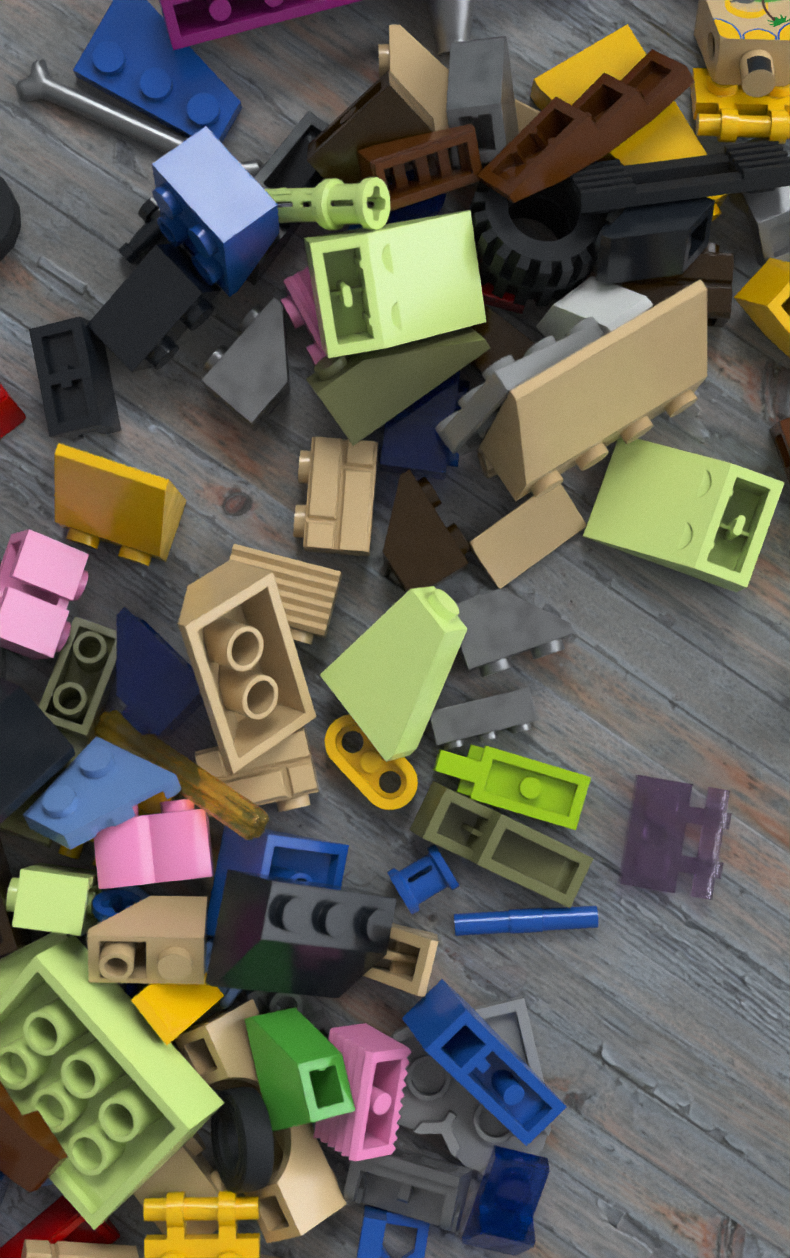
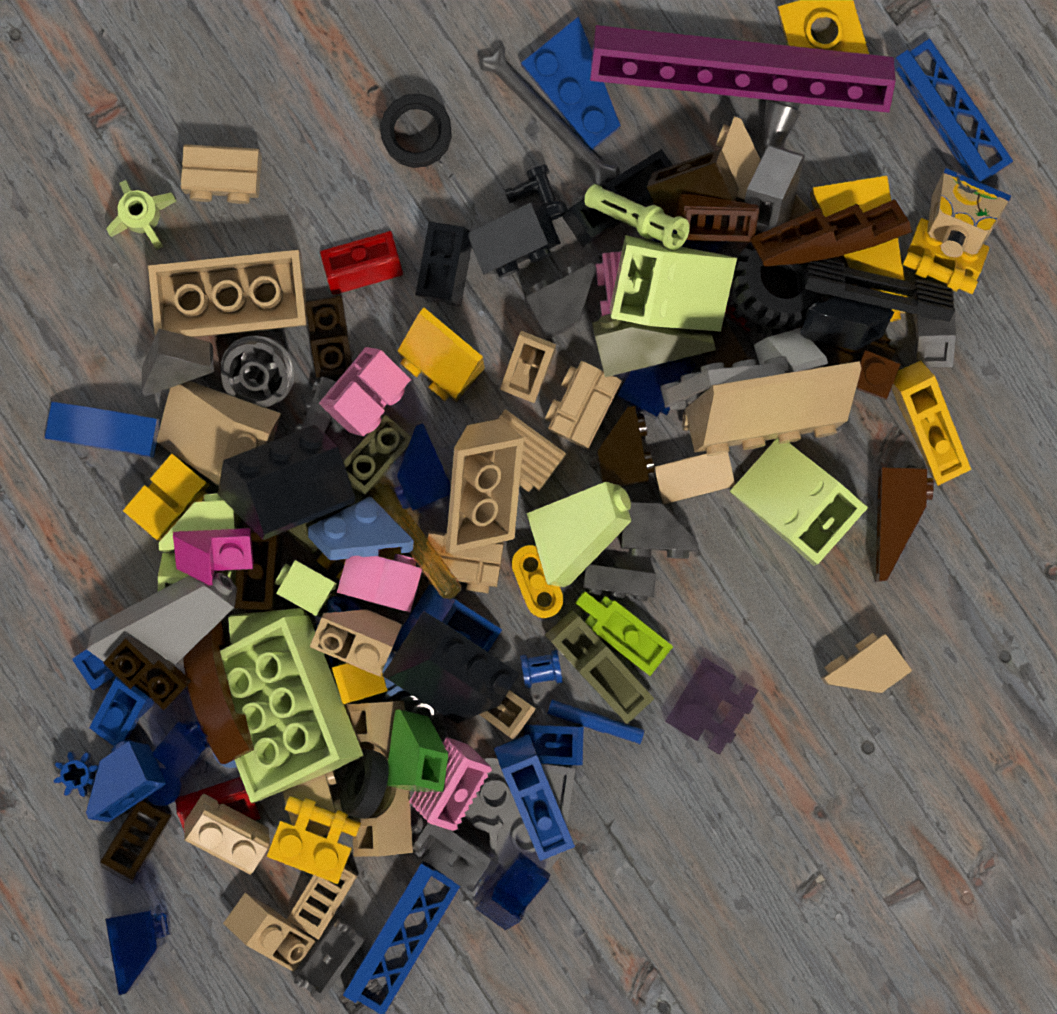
camera: 25 degrees right, 0 degrees up
slope [152,126,279,297] -> none
none -> tan slope [500,331,556,403]
none -> blue slope [524,725,584,765]
none -> reddish brown plate [856,350,901,401]

